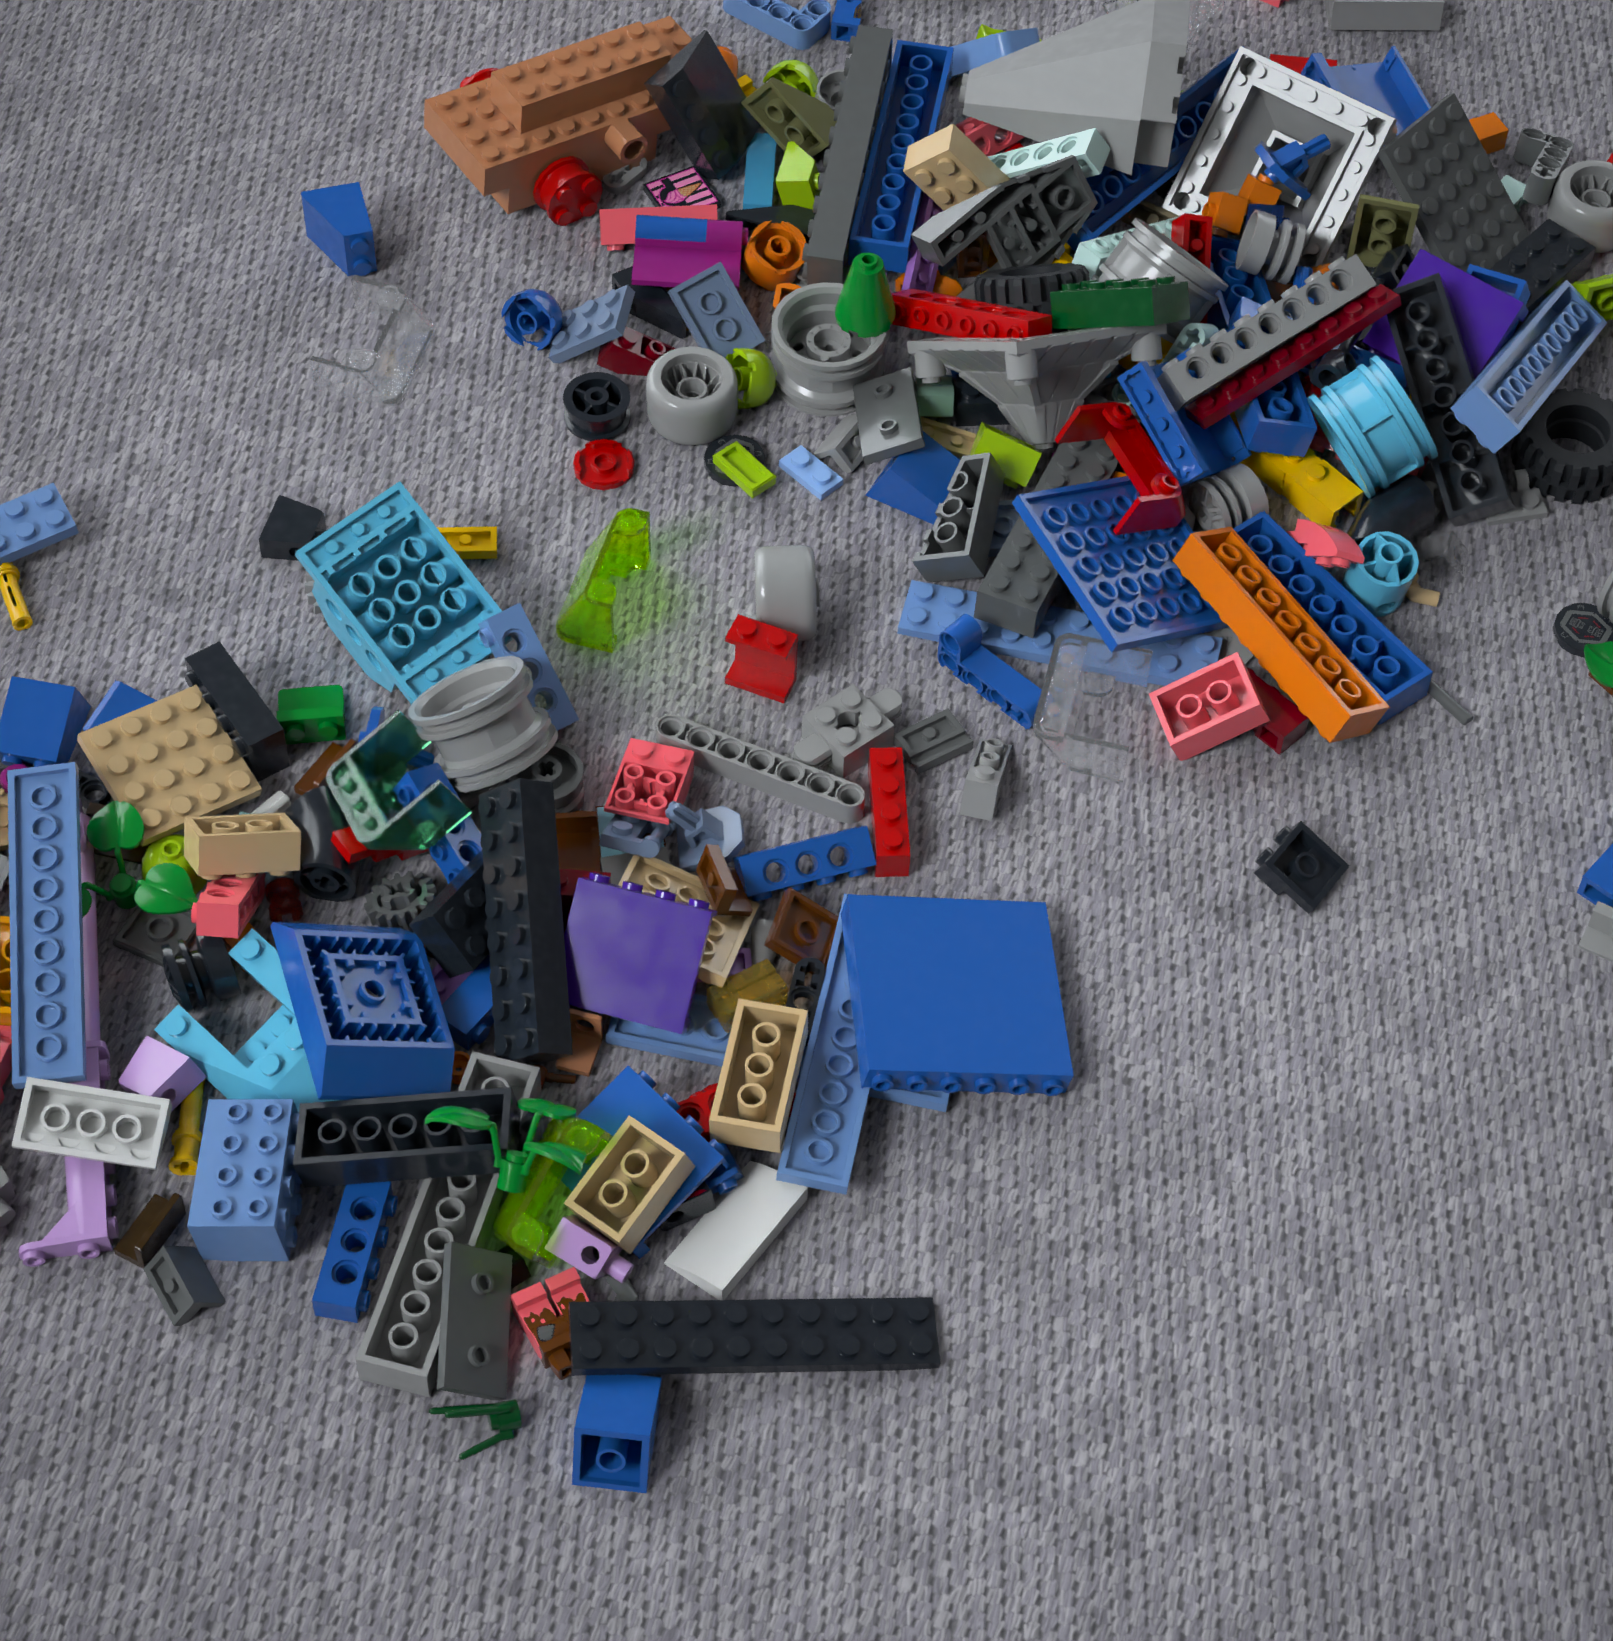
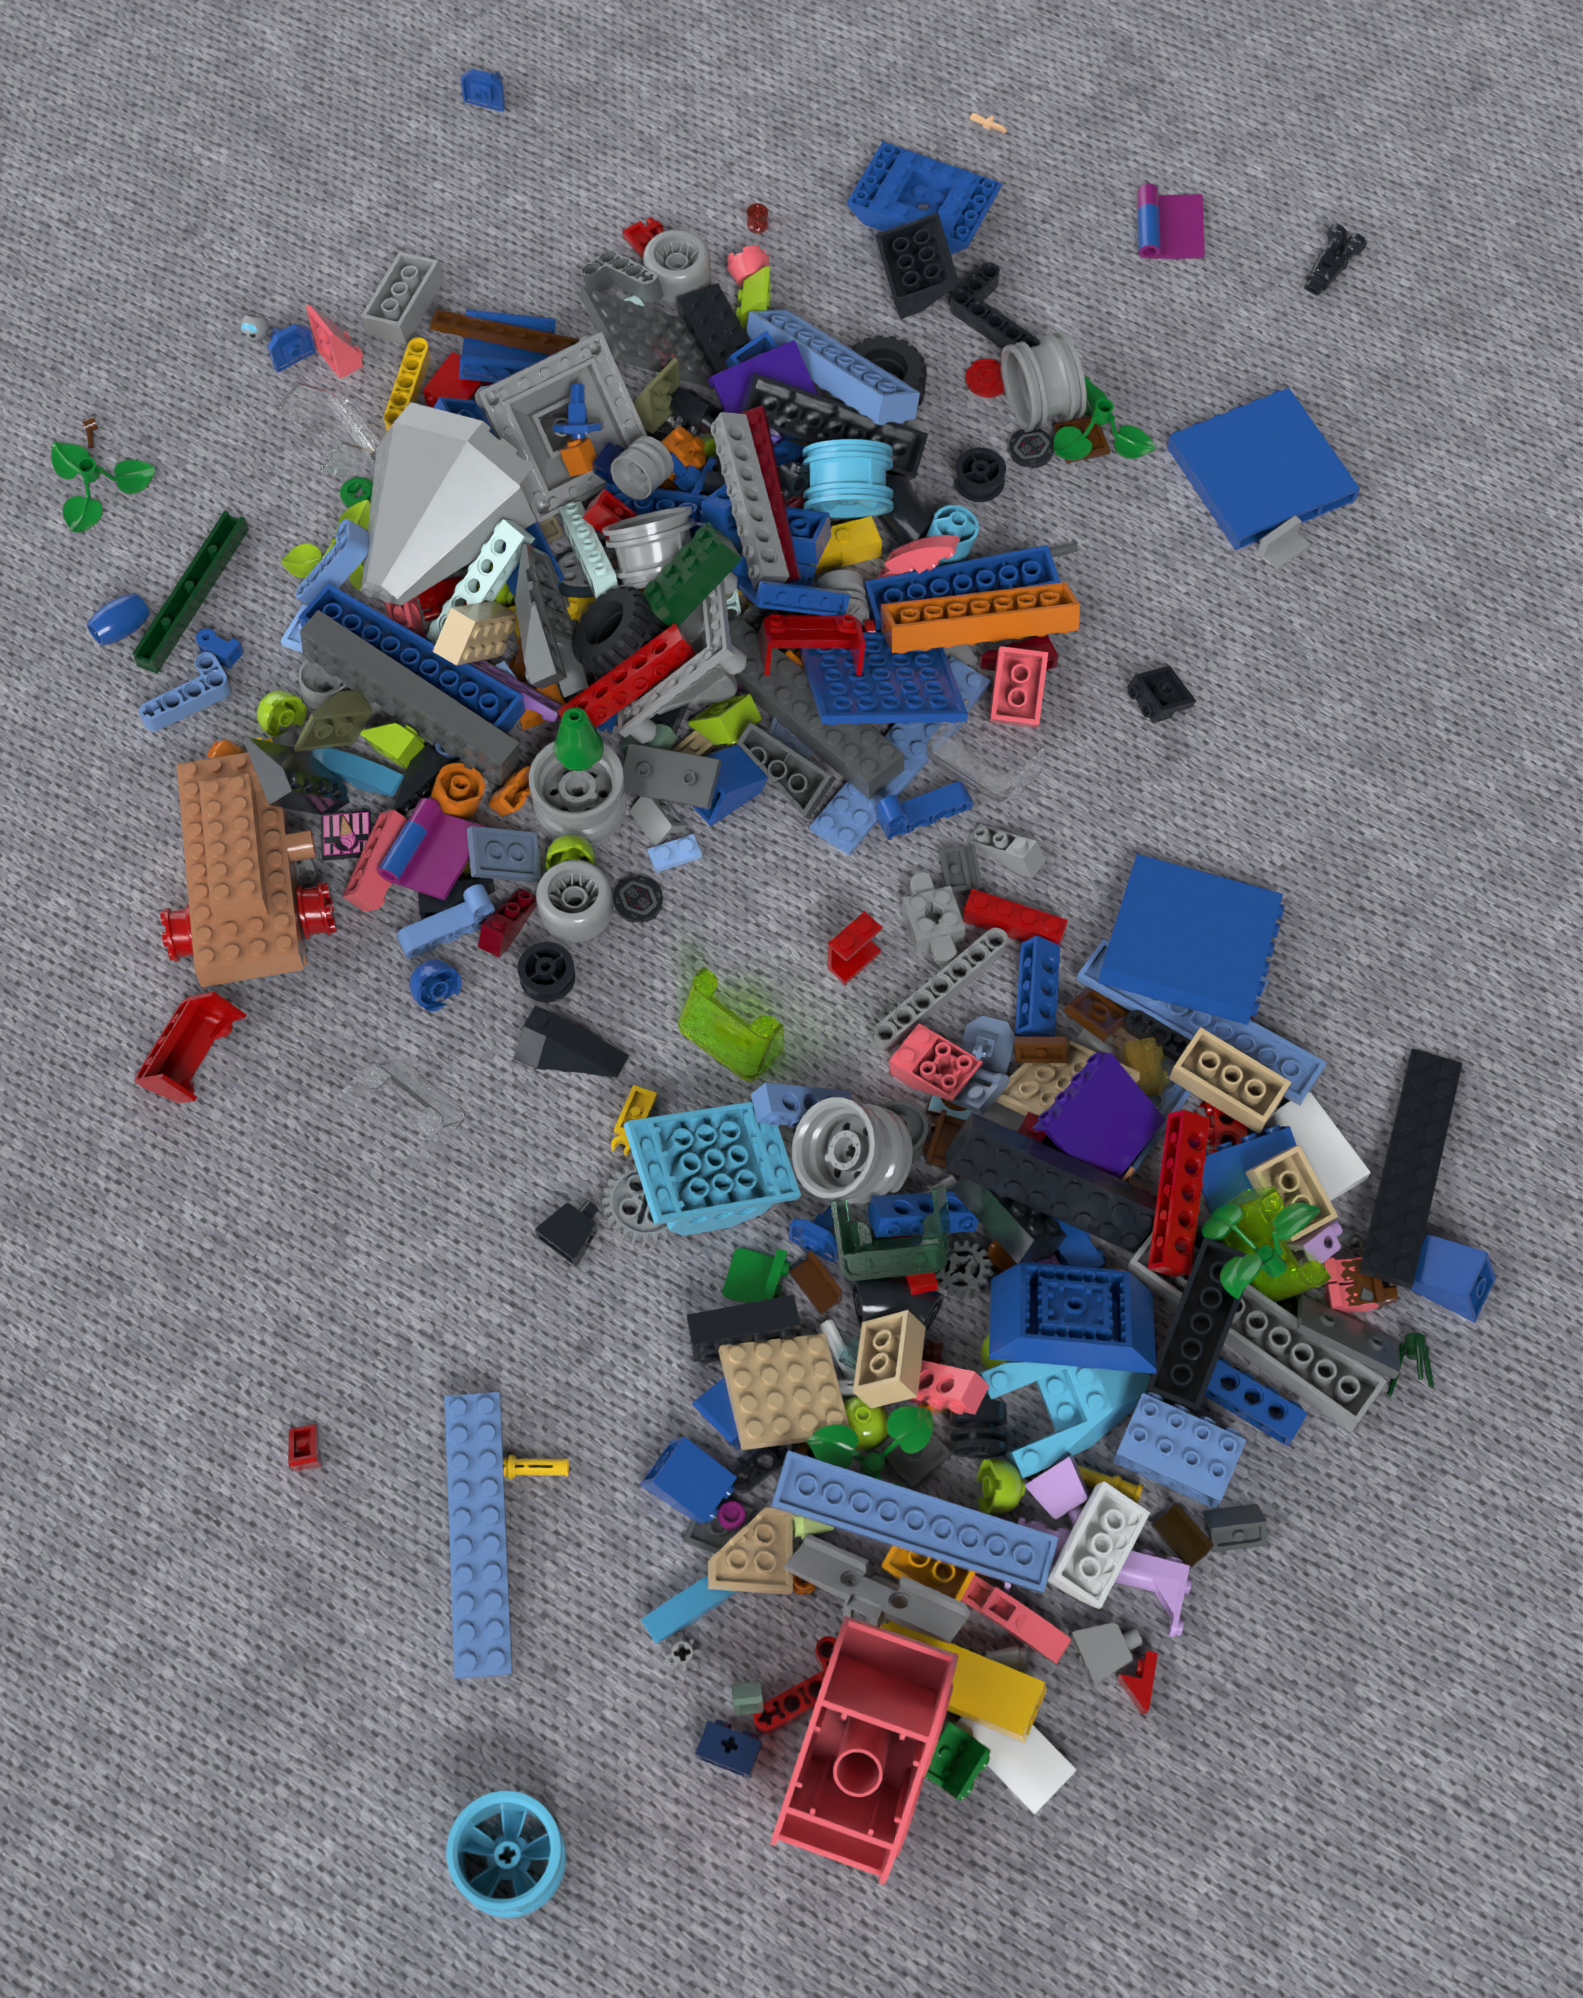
camera: 65 degrees left, 10 degrees up
blue slope [301,182,377,276] -> none
sand blue plate [548,284,635,364] -> none
red tile [573,439,635,490] -> none
lime tile [713,441,776,499] -> none
light grey wheel [754,545,820,641] -> none
orange brick [1202,191,1249,238] -> none
orange brick [1469,112,1509,154] -> none
none -> red windscreen [134,991,247,1104]
none -> yellow beam [384,338,431,432]
none -> medium blue beam [396,884,495,959]
none -> reddish brown plate [430,309,580,356]
none -> black wedge [514,1005,629,1078]
none -> black wheel [954,447,1006,502]
none -> lime cylinder [976,1459,1025,1515]
none -> red brick [1148,1110,1210,1277]

